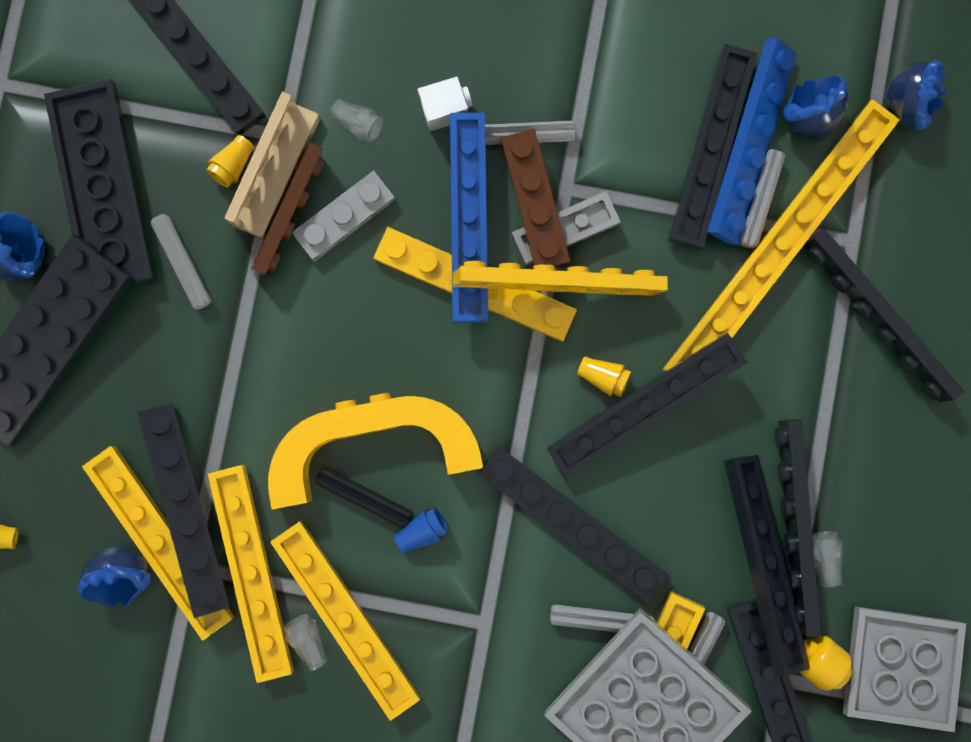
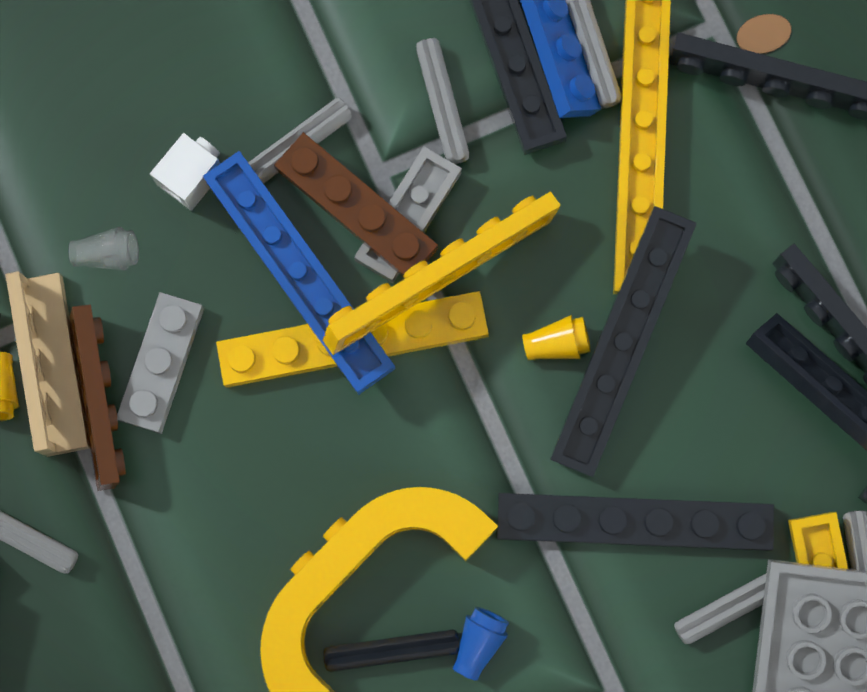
camera: 30 degrees left, 5 degrees down
none -> light grey axle [416,38,469,164]
none -> medium nougat sticker [737,14,791,54]

